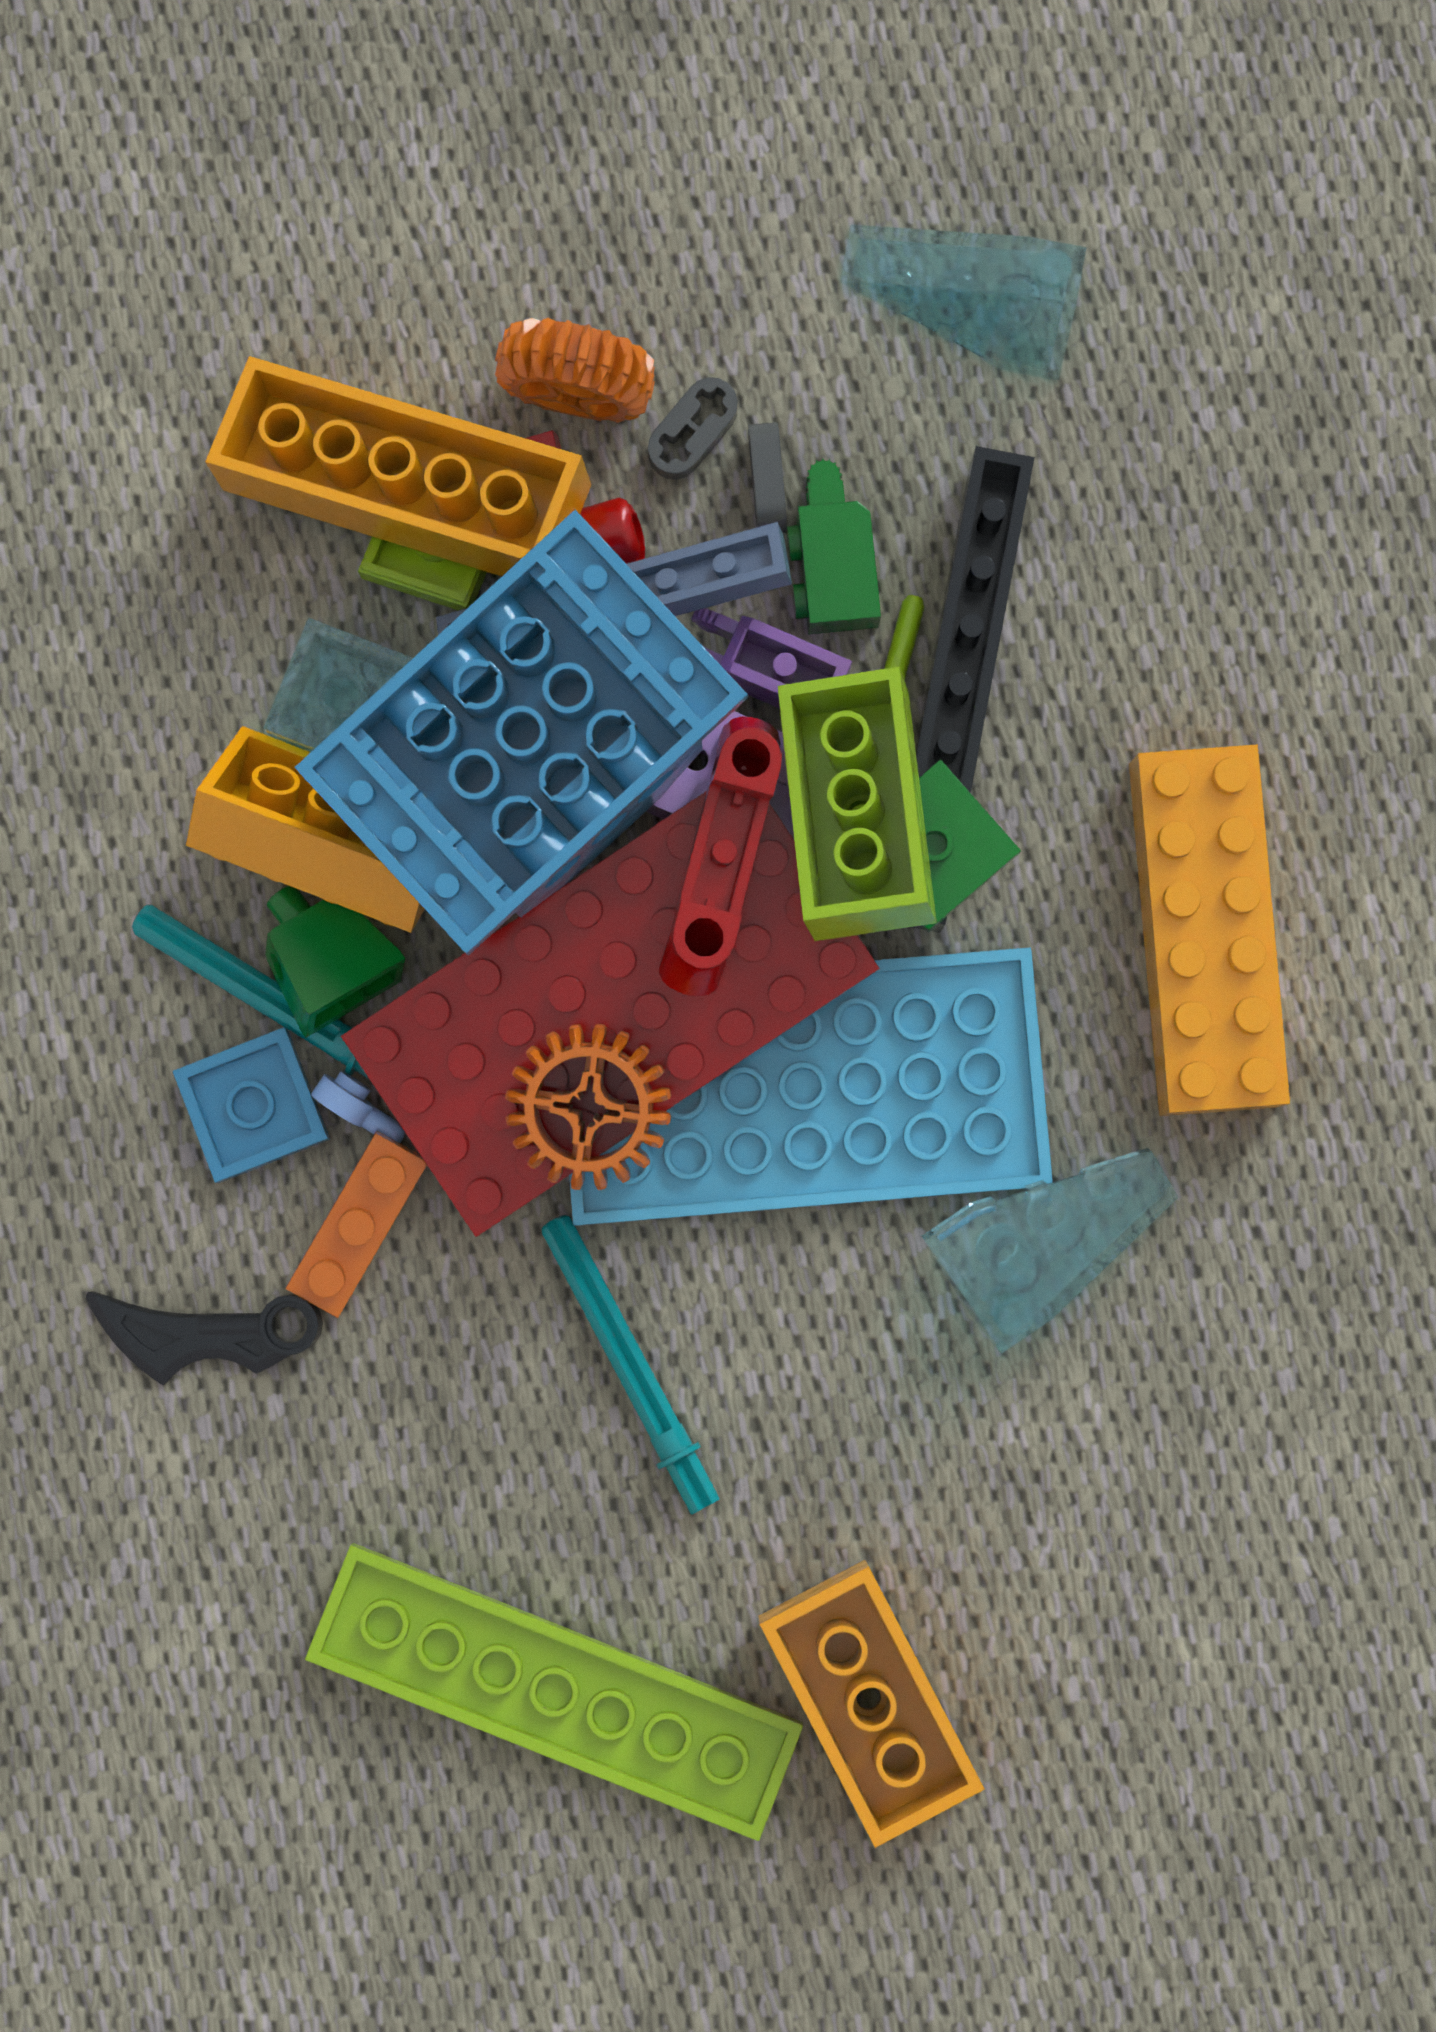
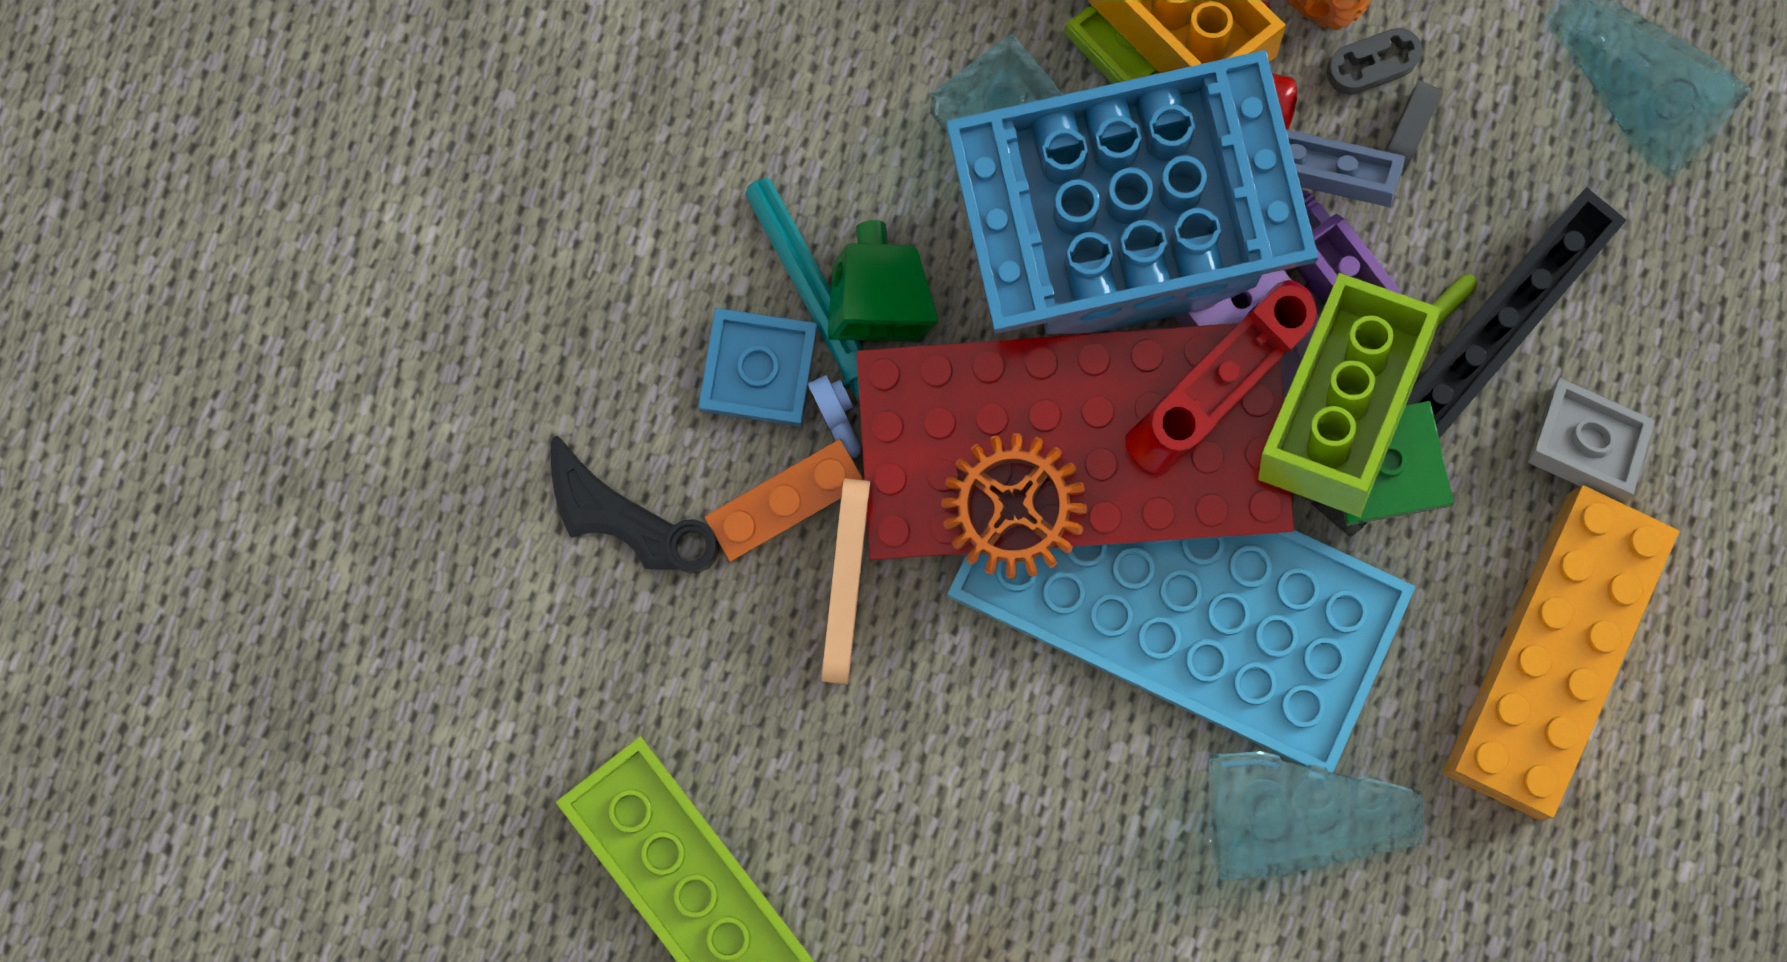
camera: 30 degrees right, 5 degrees down
light orange brick [186,726,425,933] -> none
teal axle [541,1215,720,1515] -> none
green hinge [787,458,881,635] -> none
none -> light nougat beam [822,478,870,685]
none -> light grey plate [1527,378,1655,505]

